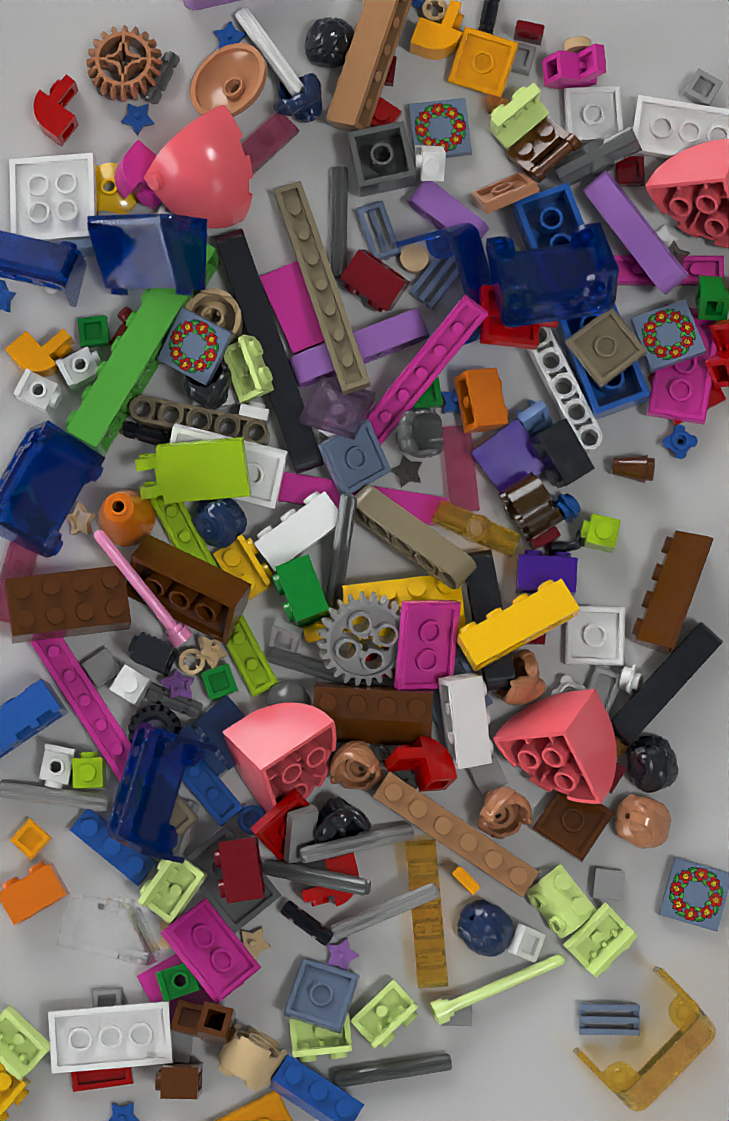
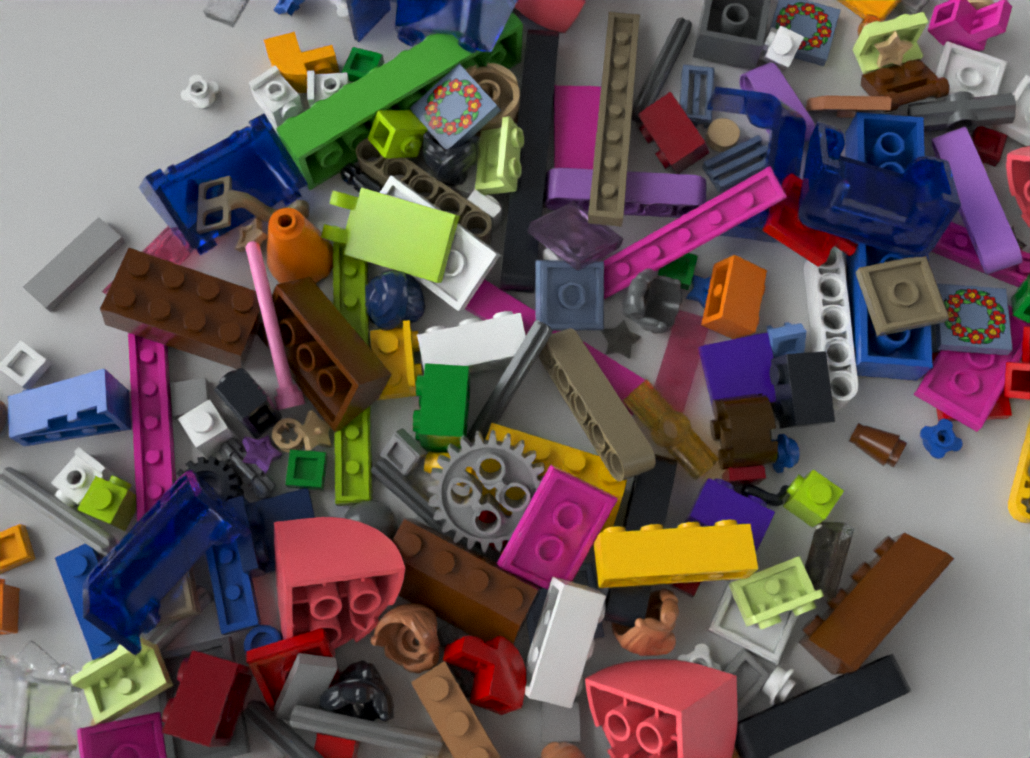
camera: 20 degrees right, 10 degrees down
none -> dark tan piece [197,175,310,234]
none -> lime brick [368,110,428,159]
none -> yellowish green bracket [728,556,824,630]
none -> clear smoke plate [805,522,855,598]
none -> tan piece [874,31,913,68]

